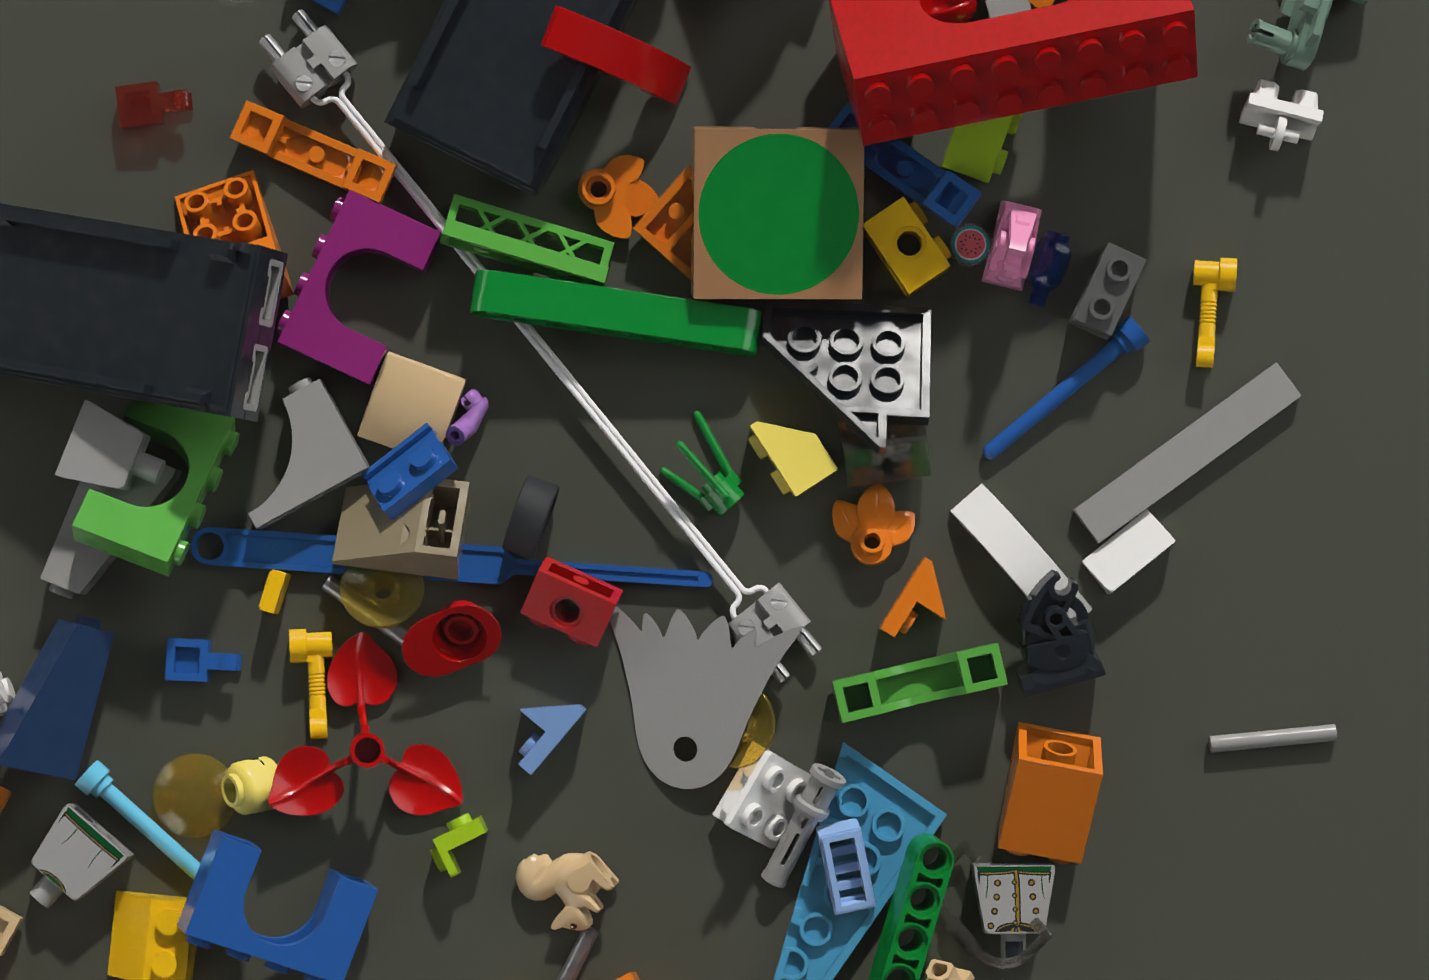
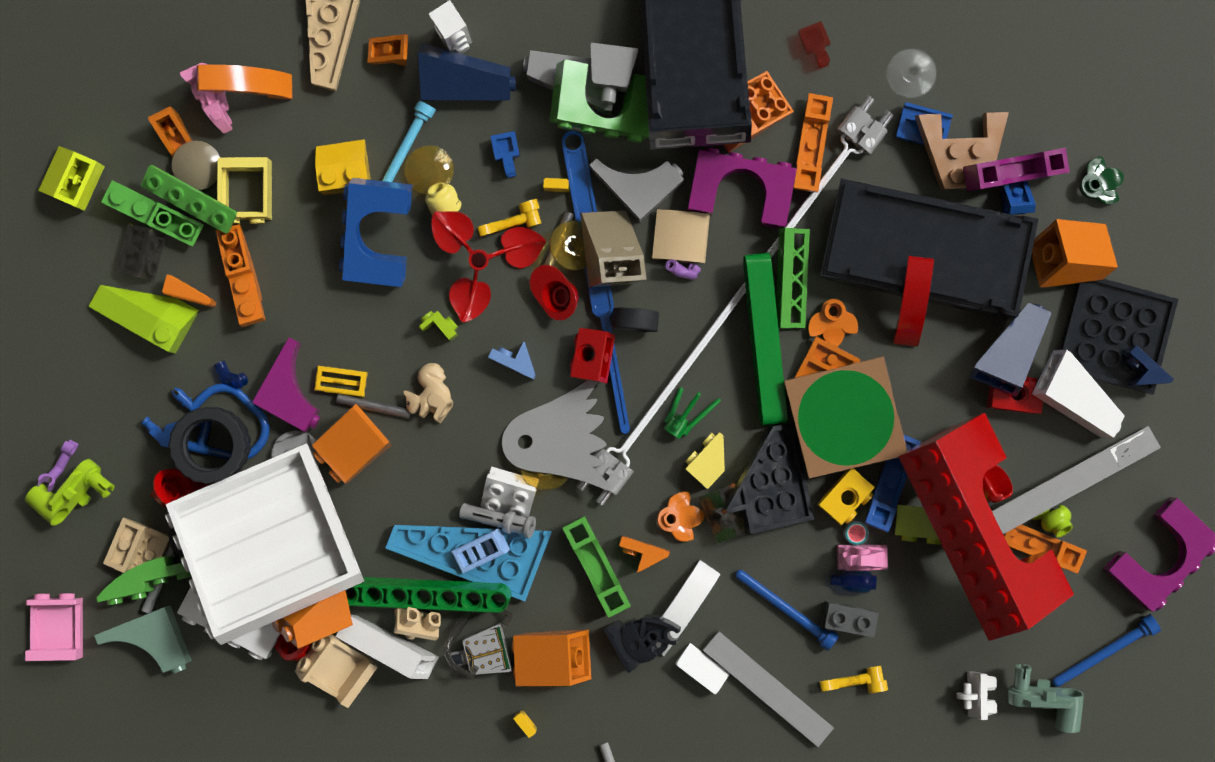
camera: 75 degrees right, 0 degrees up
light grey torso [30,802,134,908] -> none
blue plate [361,423,459,520] -> none
none -> yellow tile [513,710,537,738]

